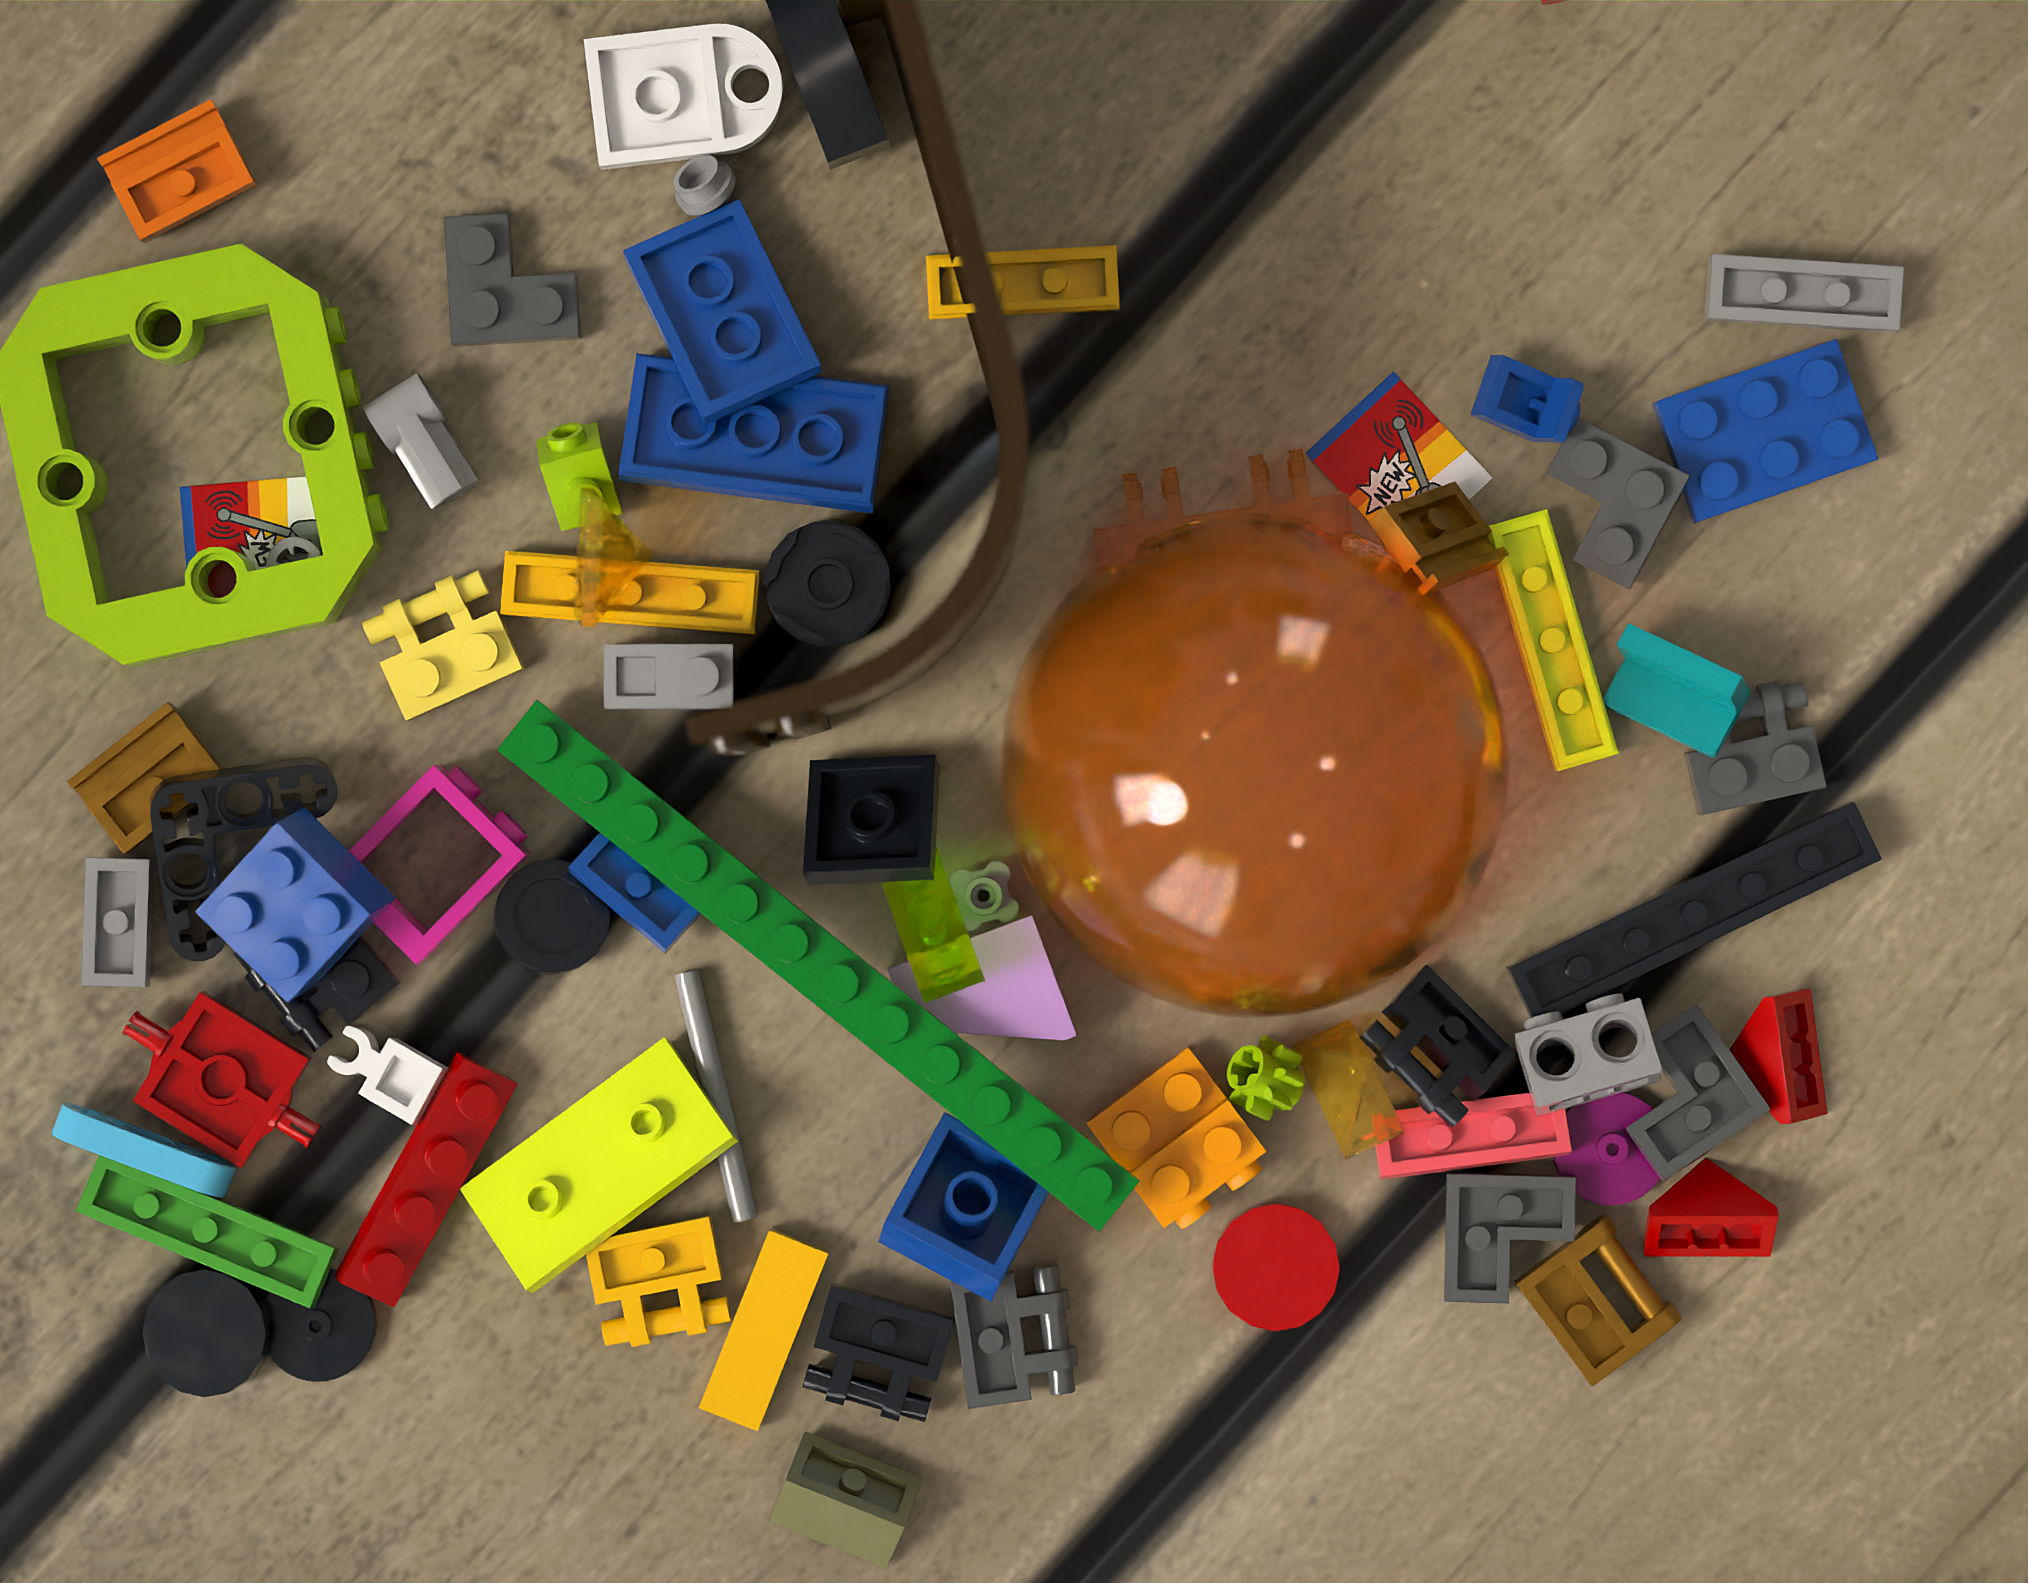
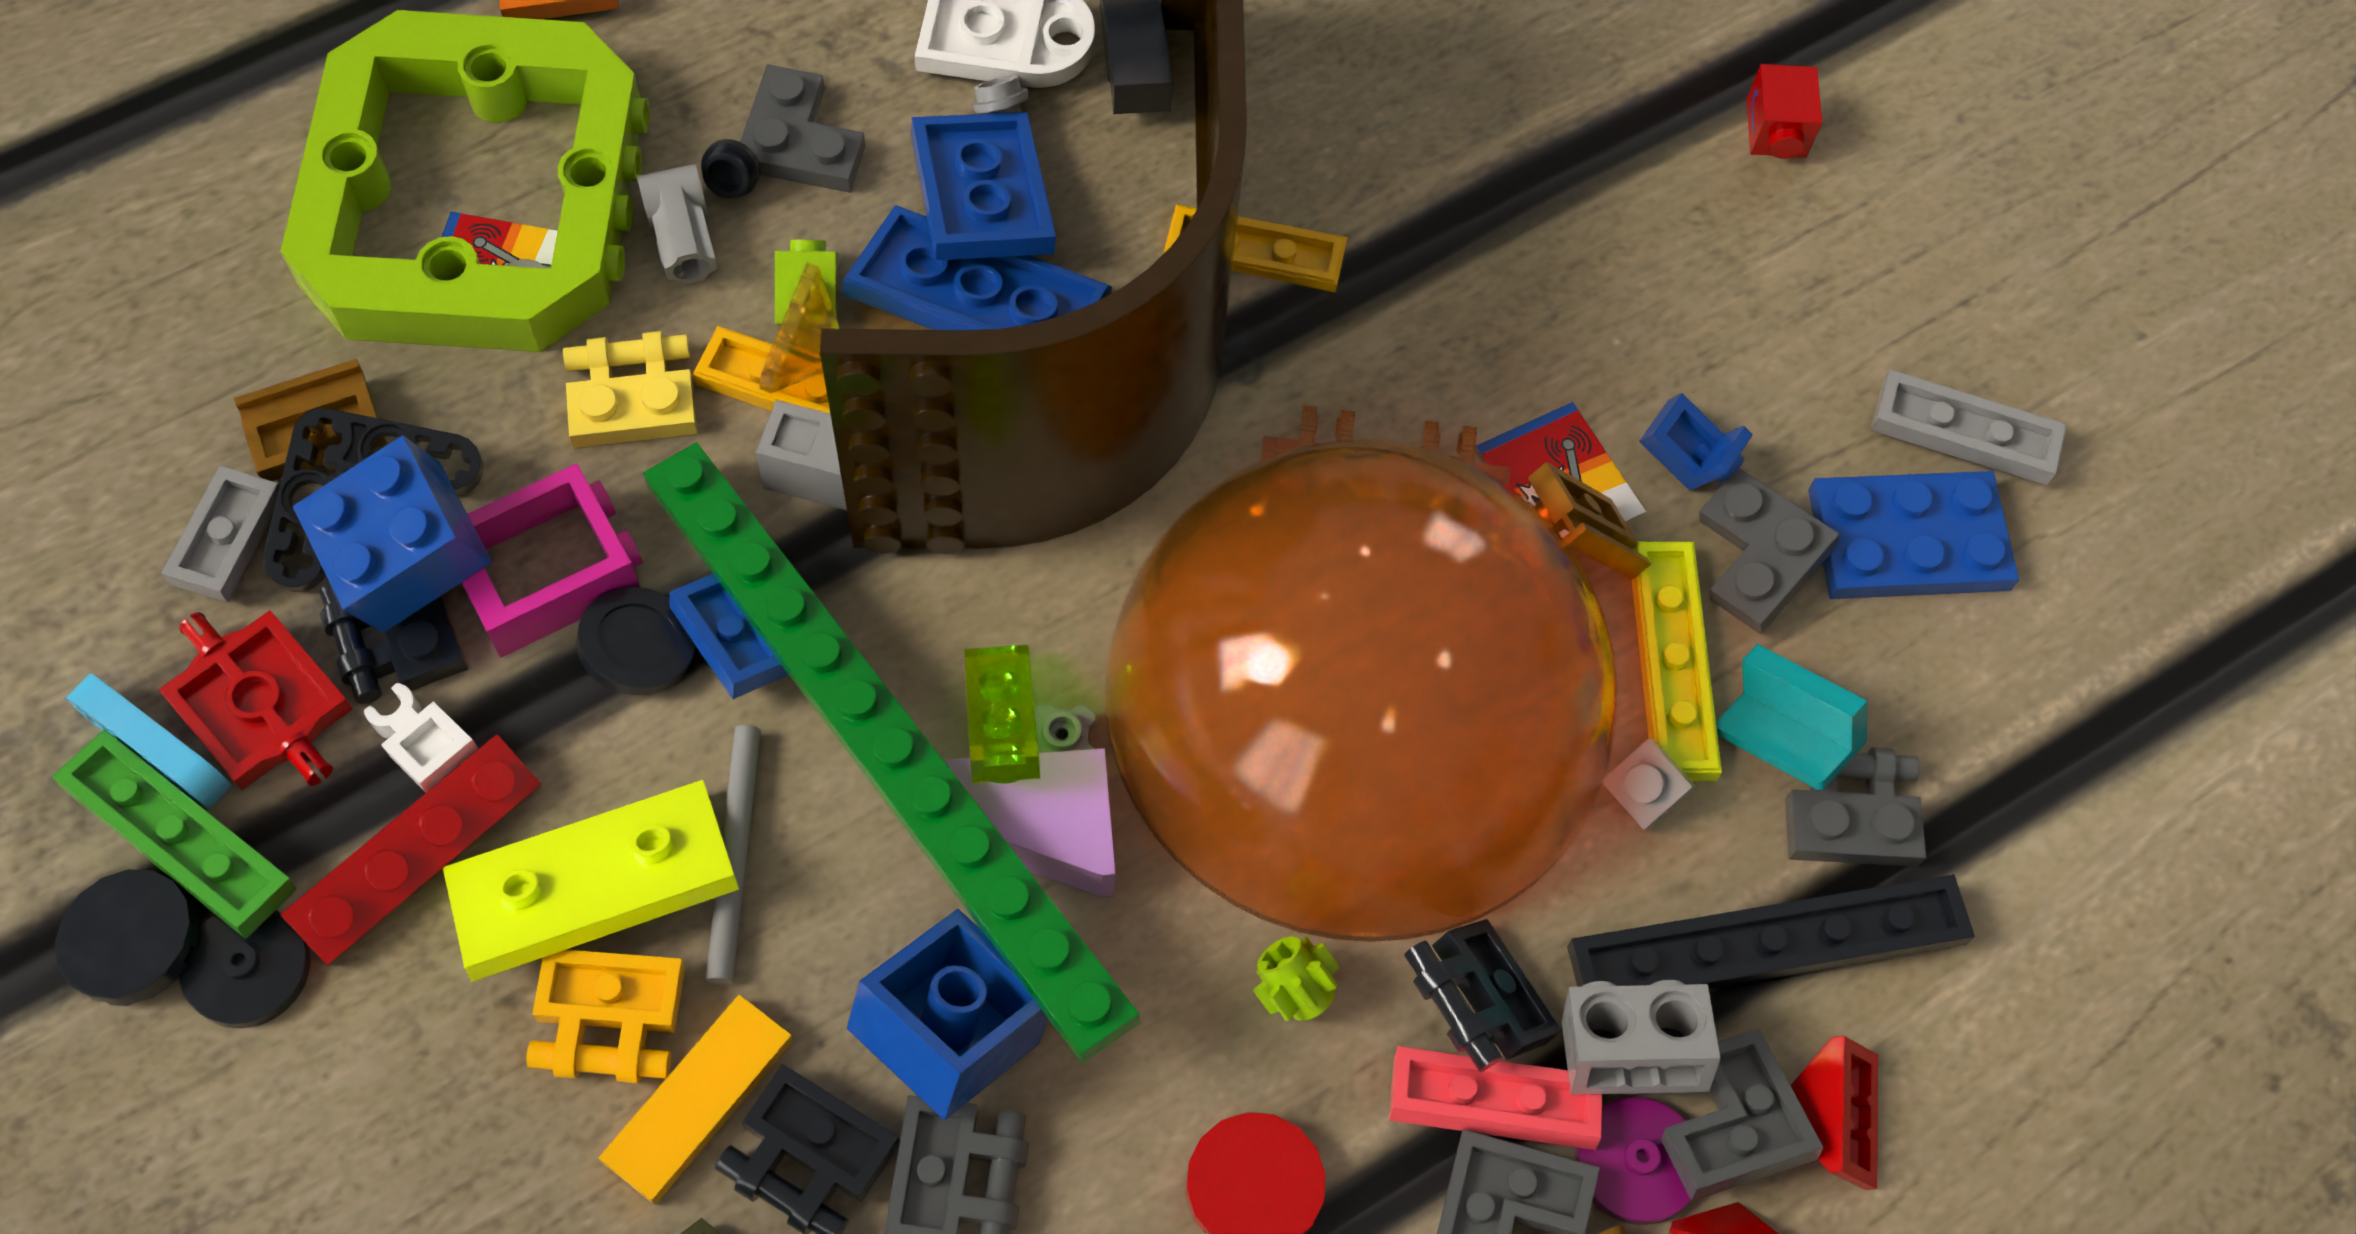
camera: 15 degrees right, 25 degrees down
black plate [803,755,940,885] -> none
light orange plate [1086,1046,1267,1229] -> none
clear yellow slope [1292,1019,1403,1160] -> none
none -> black plate [701,139,761,198]
none -> light grey plate [1601,738,1697,830]

